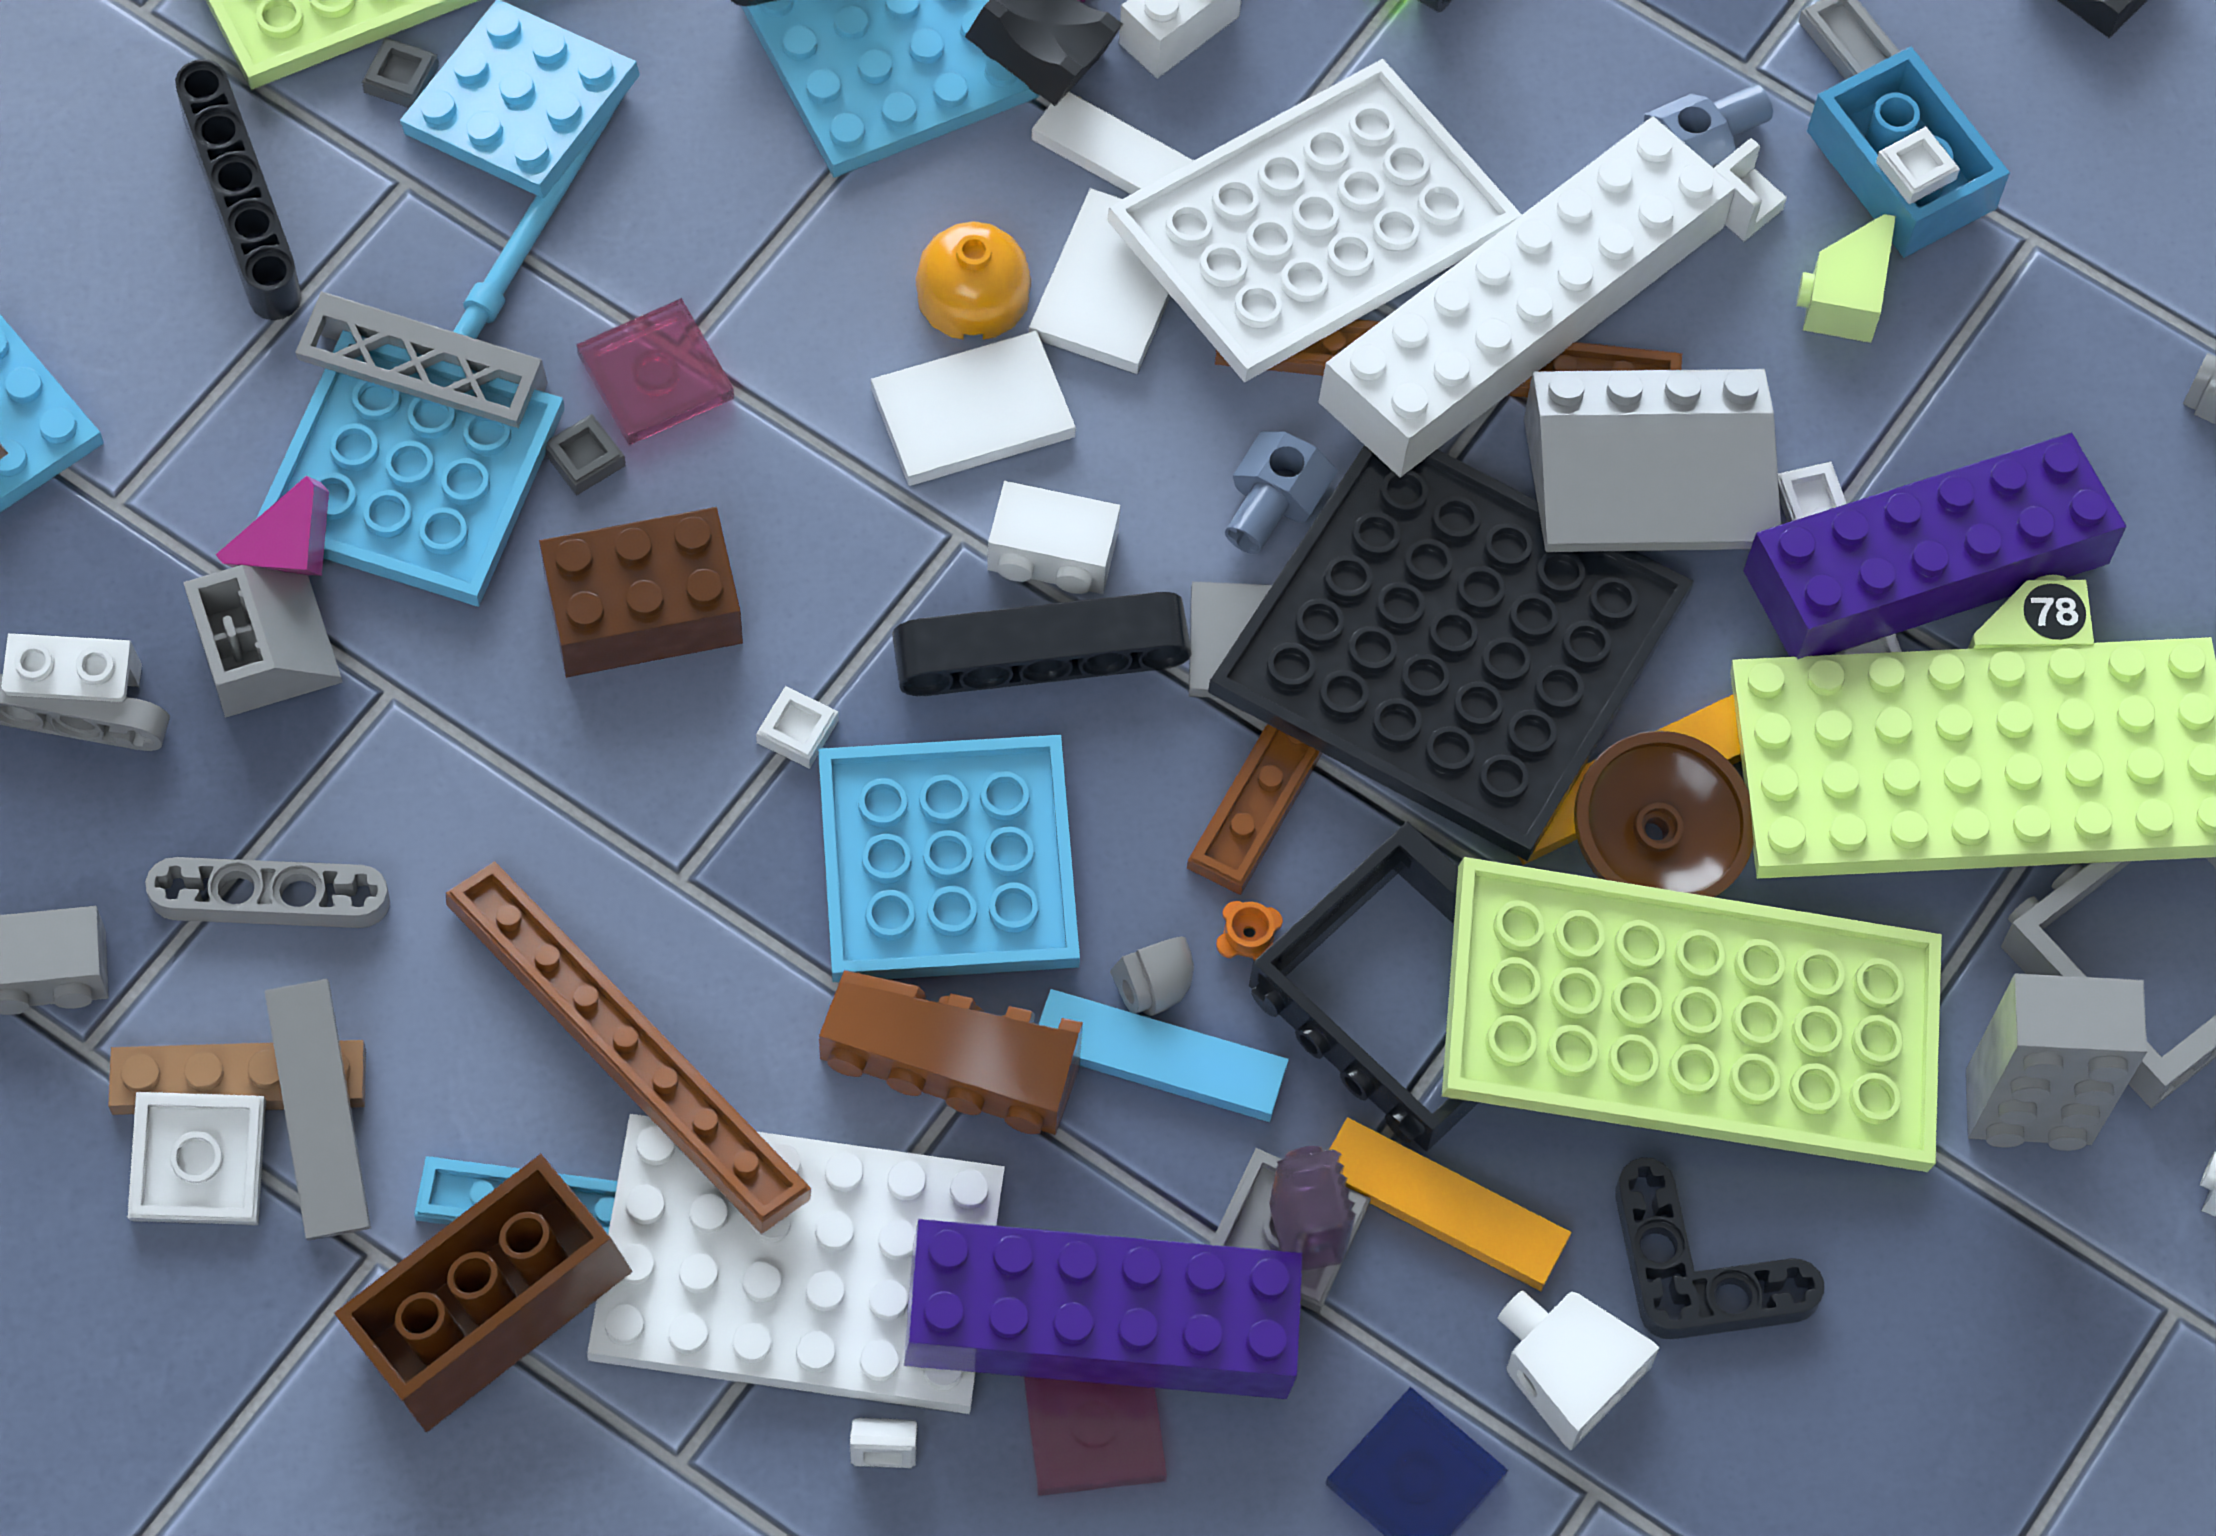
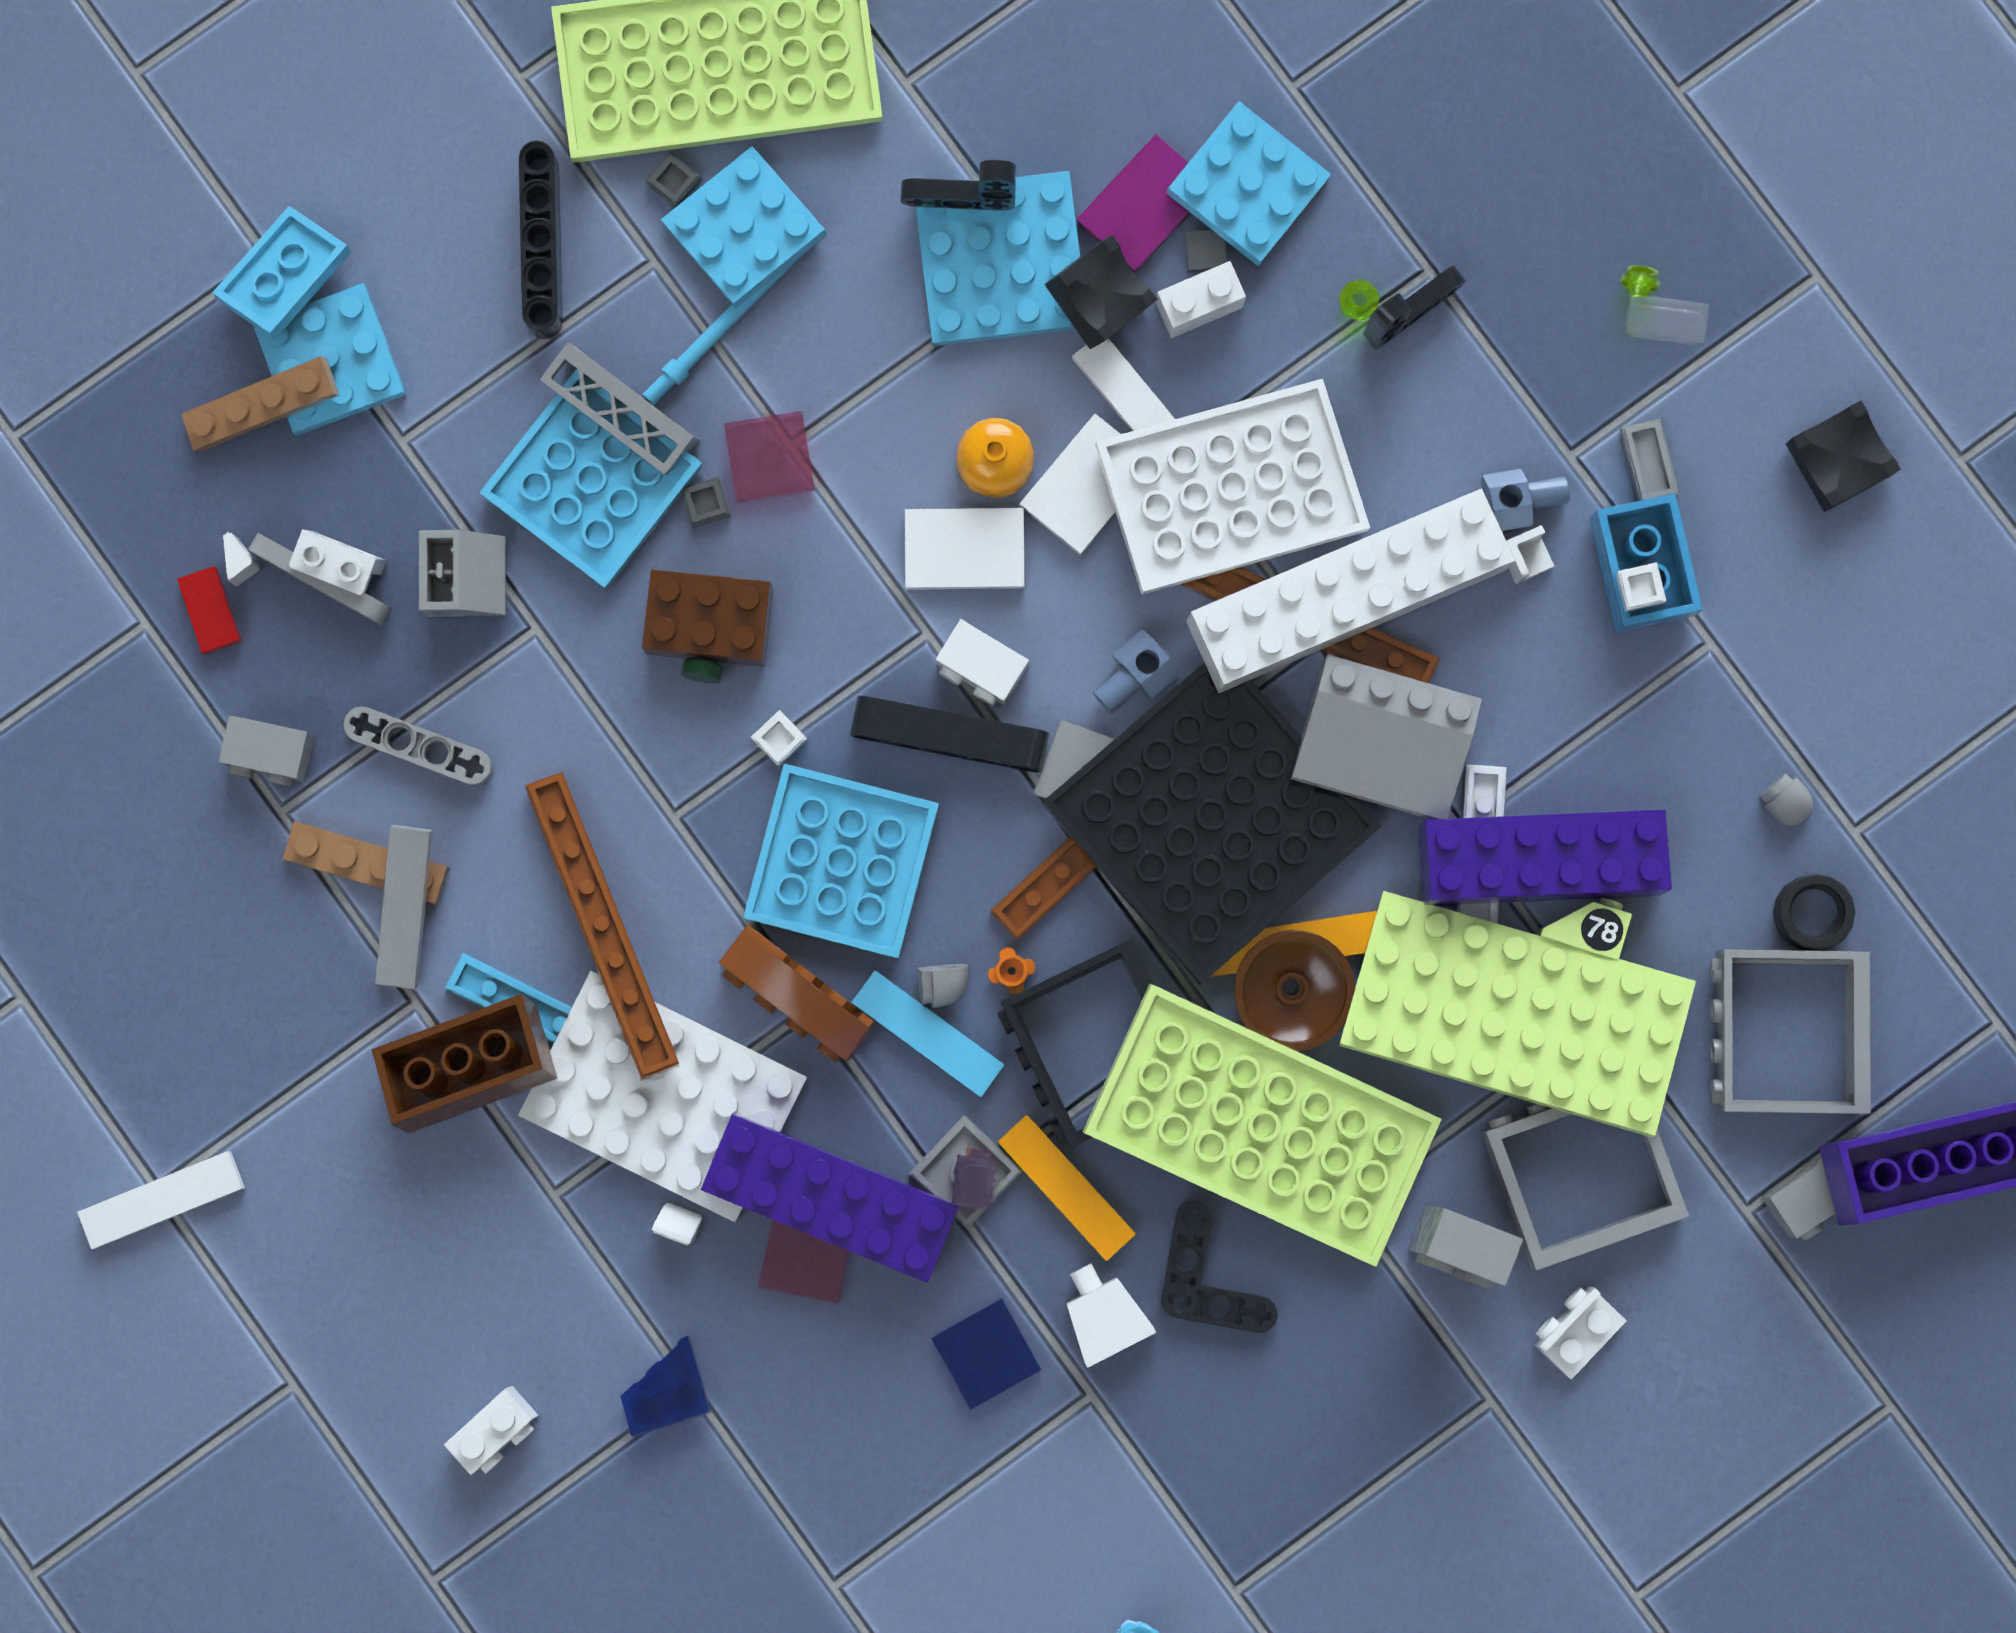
camera: 25 degrees right, 20 degrees up
white tile [128,1092,266,1225] -> none
dark pink slope [216,475,329,576] -> none
yellowish green slope [1796,214,1896,343] -> none
none -> dark green tile [681,658,723,684]

